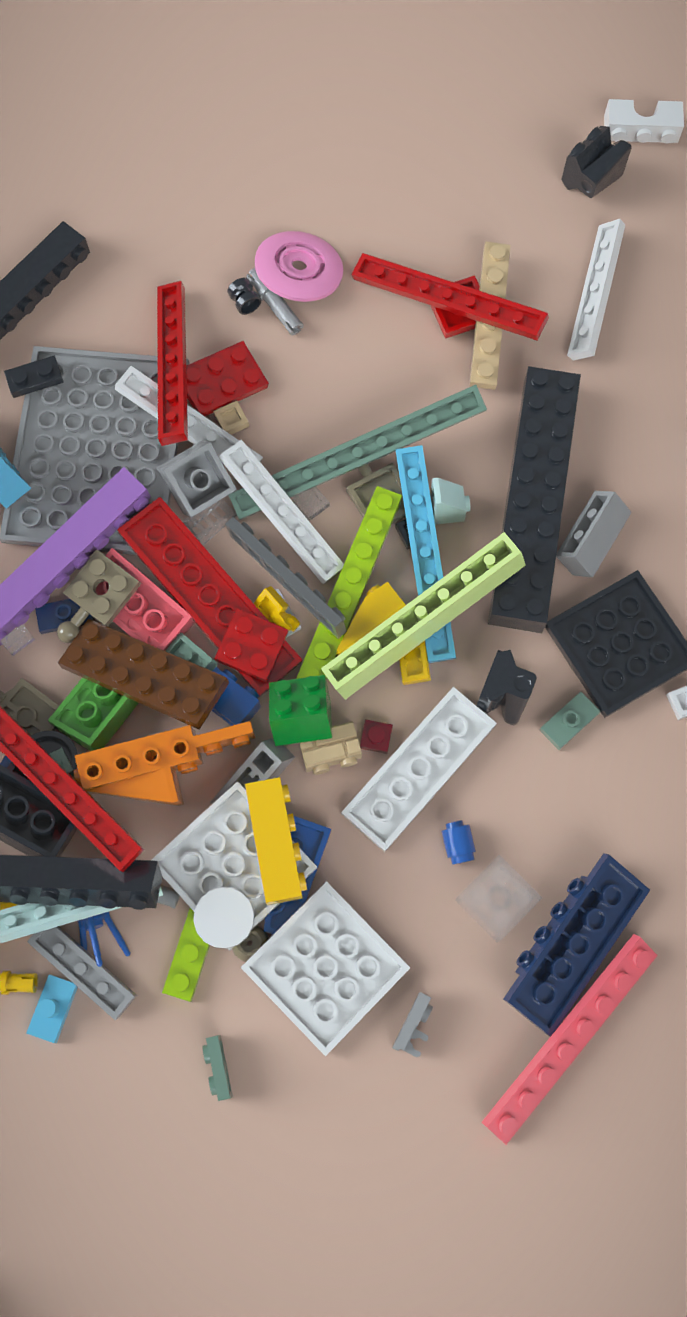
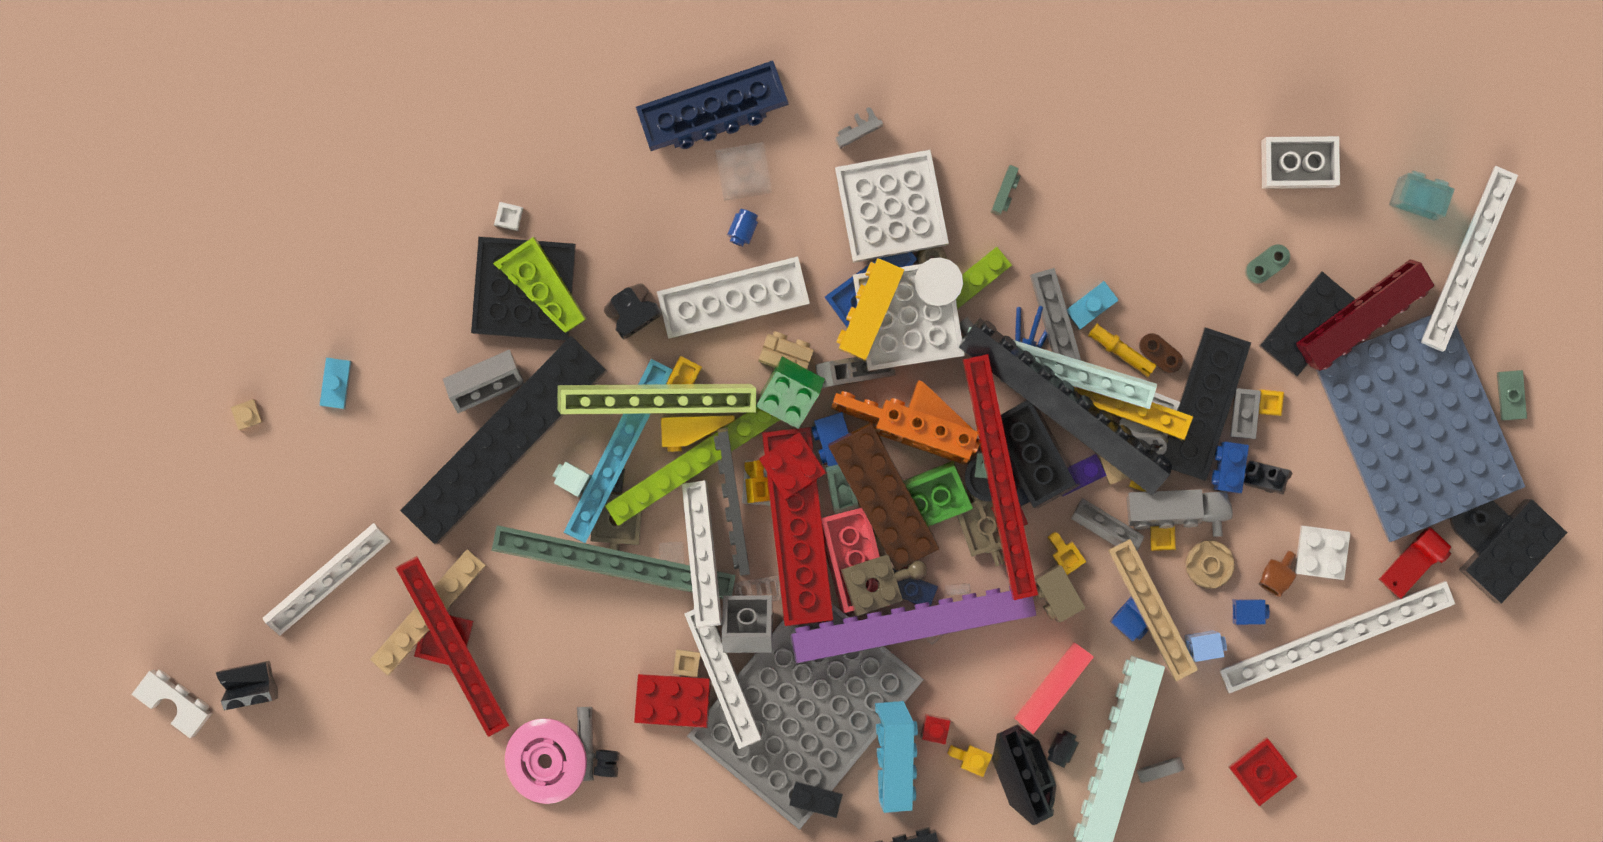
camera: 155 degrees left, 15 degrees up
red plate [157,281,188,446] -> none
dark red plate [360,719,393,754] -> none
coral plate [481,934,658,1145] -> none
sand green plate [540,692,601,750] -> none
none -> lime wing [493,237,587,333]

